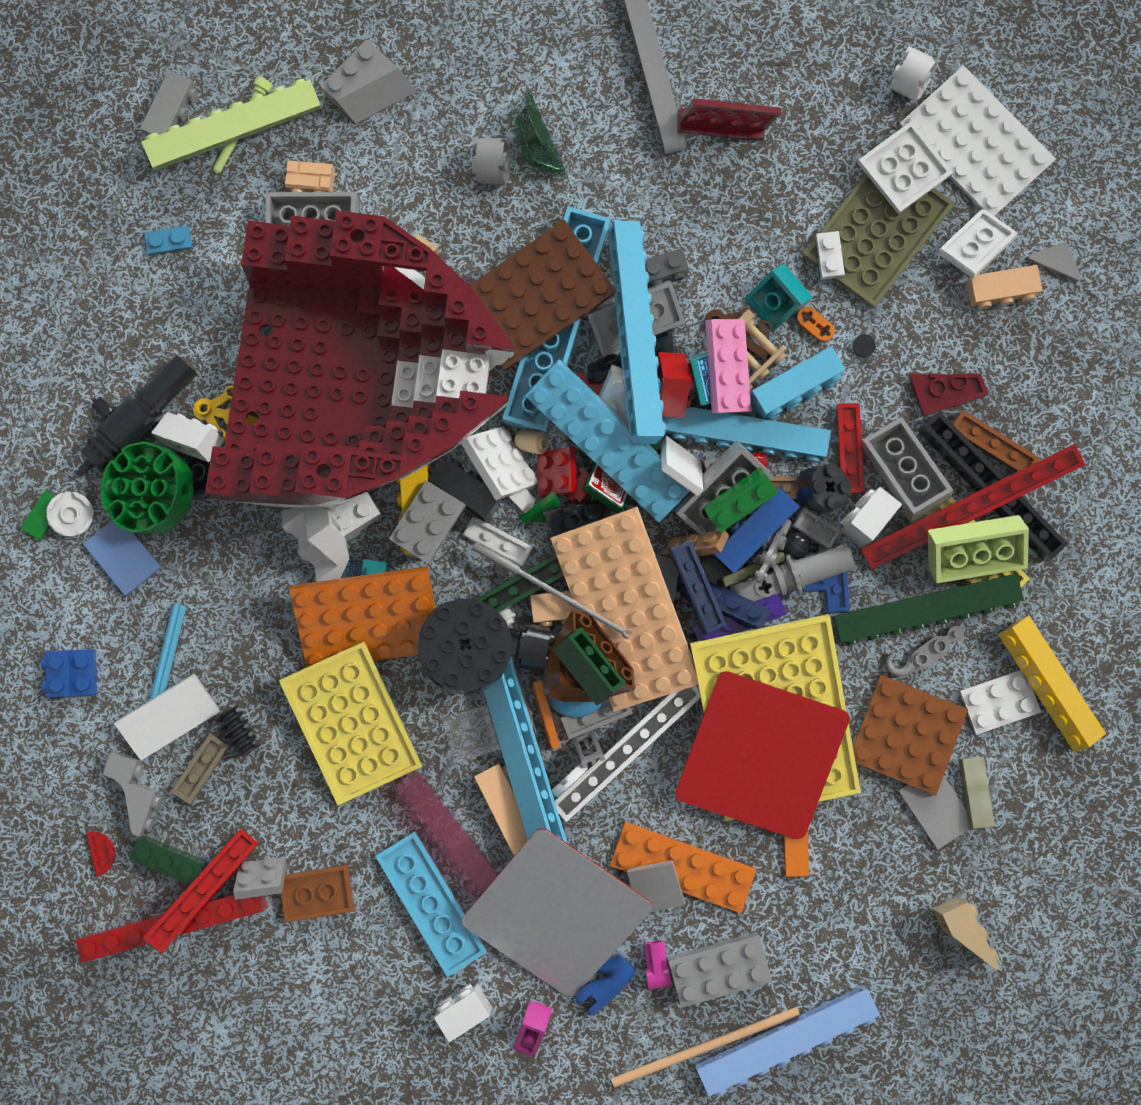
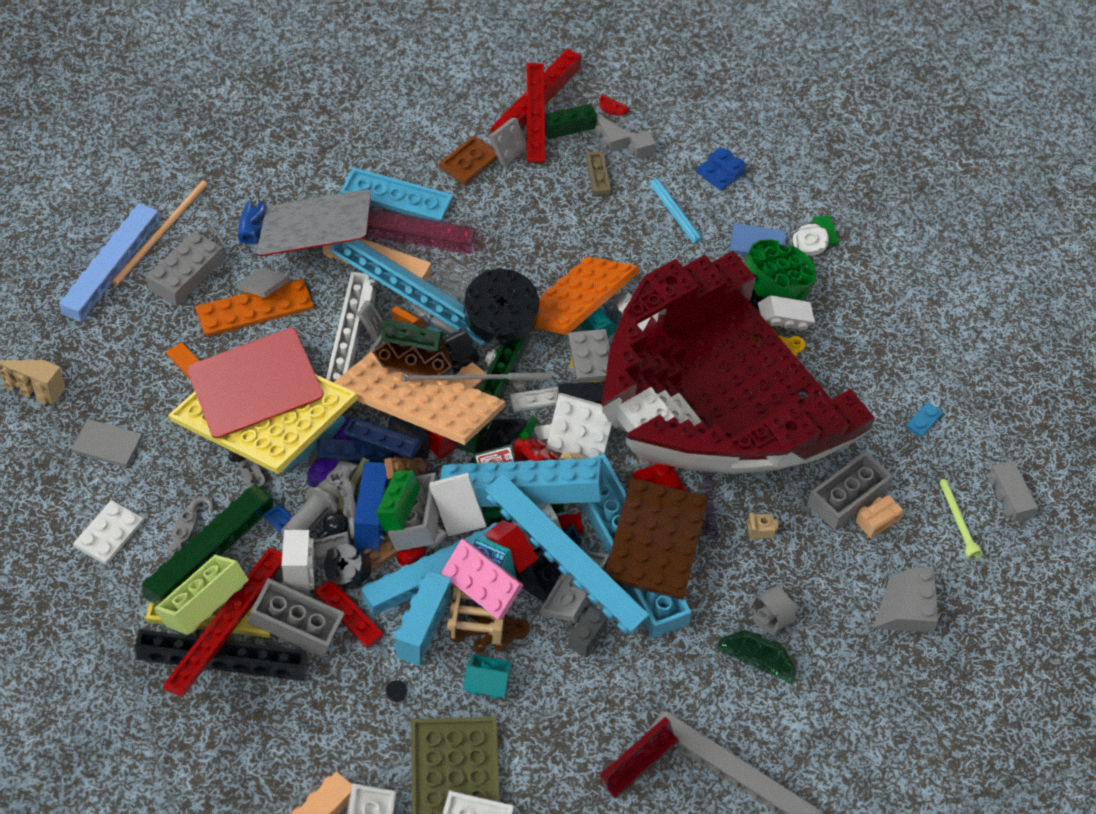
camera: 130 degrees right, 30 degrees down
black piece [76,355,198,477] -> none
white tile [114,673,220,760] -> none
yellowish green brick [141,79,321,171] -> none
black piece [215,705,261,757] -> none
light yellow plate [279,641,422,805] -> none
white brick [434,983,492,1042] -> none
dark pink slope [513,1001,552,1057] -> none
dark pink piece [644,940,672,990] -> none
orange beam [796,307,835,343] -> none
white plate [815,231,845,280] -> none
dark orange plate [853,675,968,796] -> none
dark red wing [908,373,989,417] -> none
dark orange plate [953,410,1040,472] -> none
tile [959,757,995,829] -> none
yellow brick [998,616,1106,752] -> none

